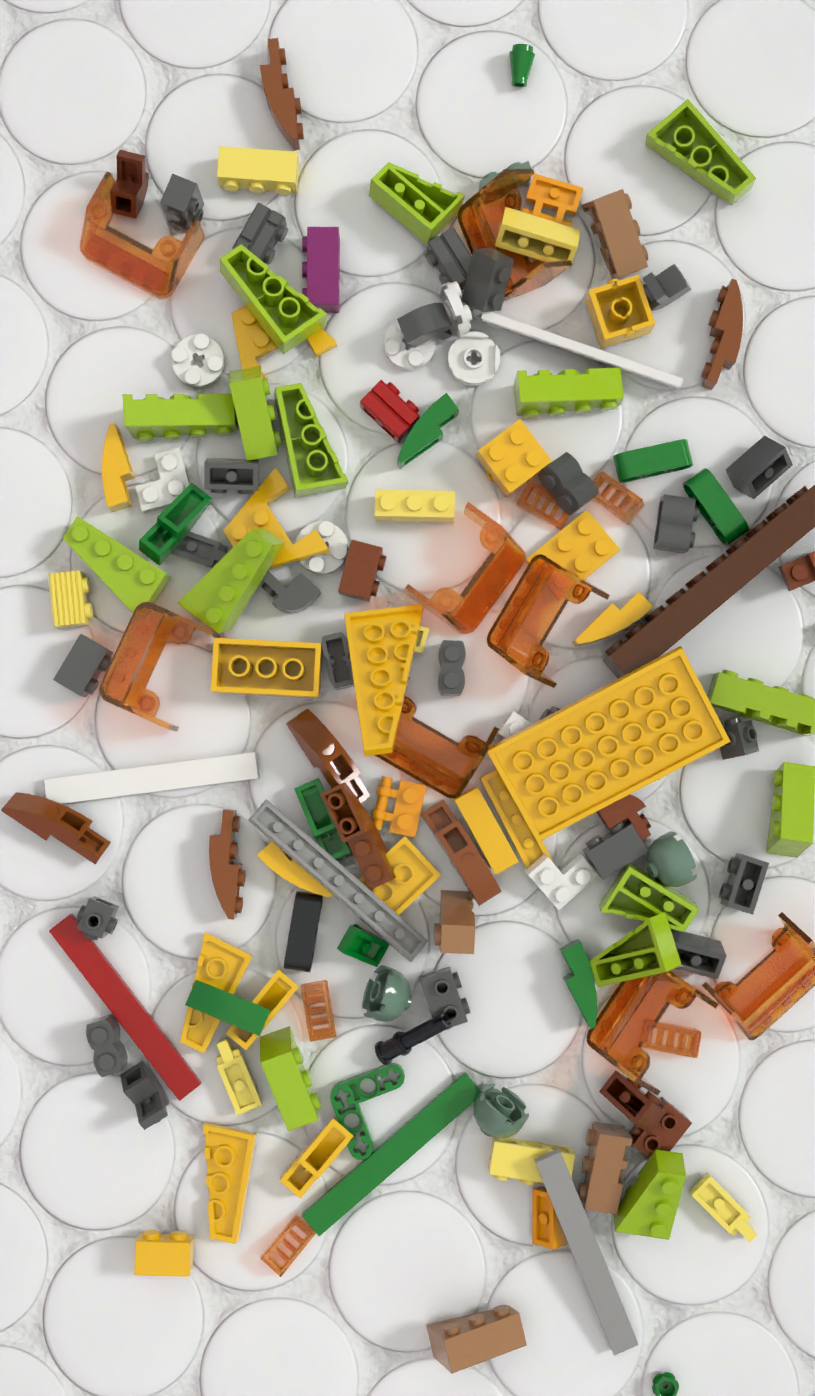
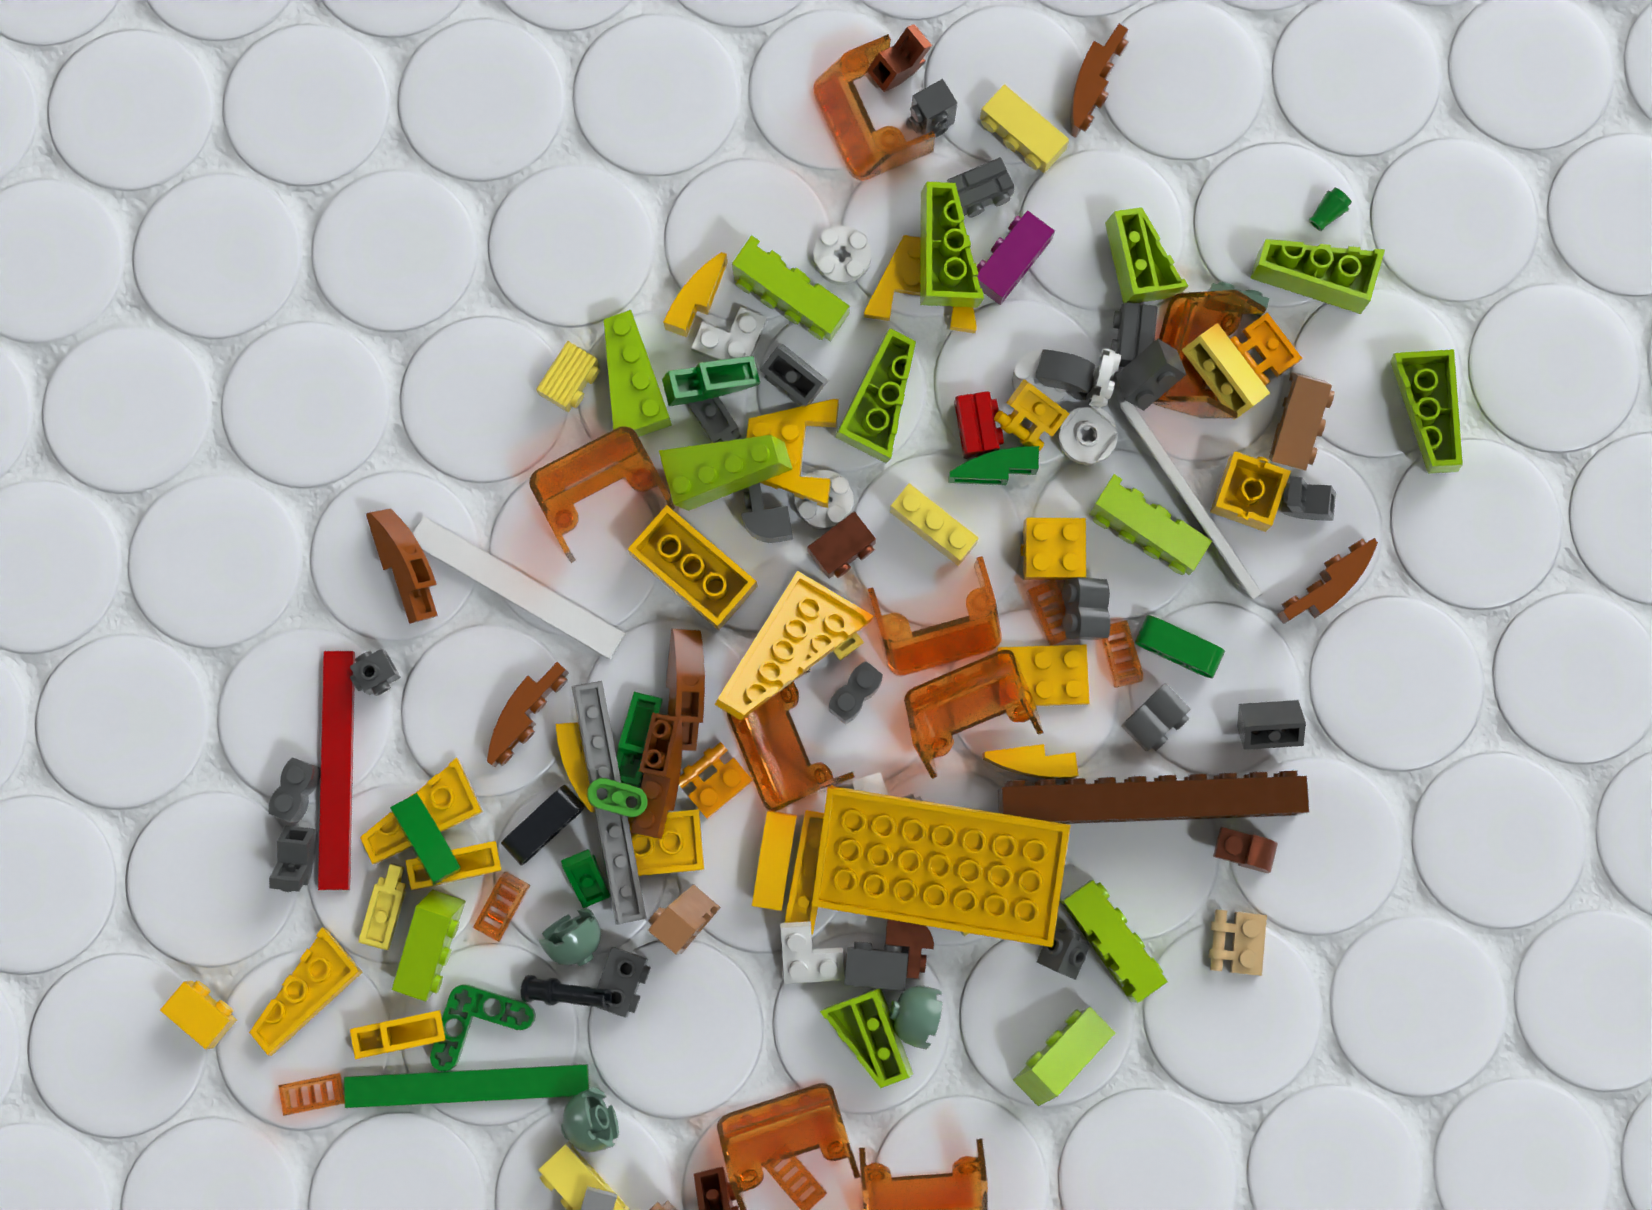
camera: 40 degrees right, 5 degrees down
dark grey brick [53,634,113,697] -> none
lime wedge [229,366,282,461] -> none
dark grey brick [322,632,354,690] -> none
dark orange slope [421,800,502,906] -> none
green slope [559,939,597,1029] -> none
lime wedge [589,912,682,987] -> none
dark grey brick [671,929,727,979] -> none
green beam [683,468,749,545] -> none
dark grey brick [719,853,769,915] -> none
none -> bright green plate [587,778,648,817]
none -> yellow plate [994,379,1070,451]
none -> lime wedge [1250,239,1385,314]

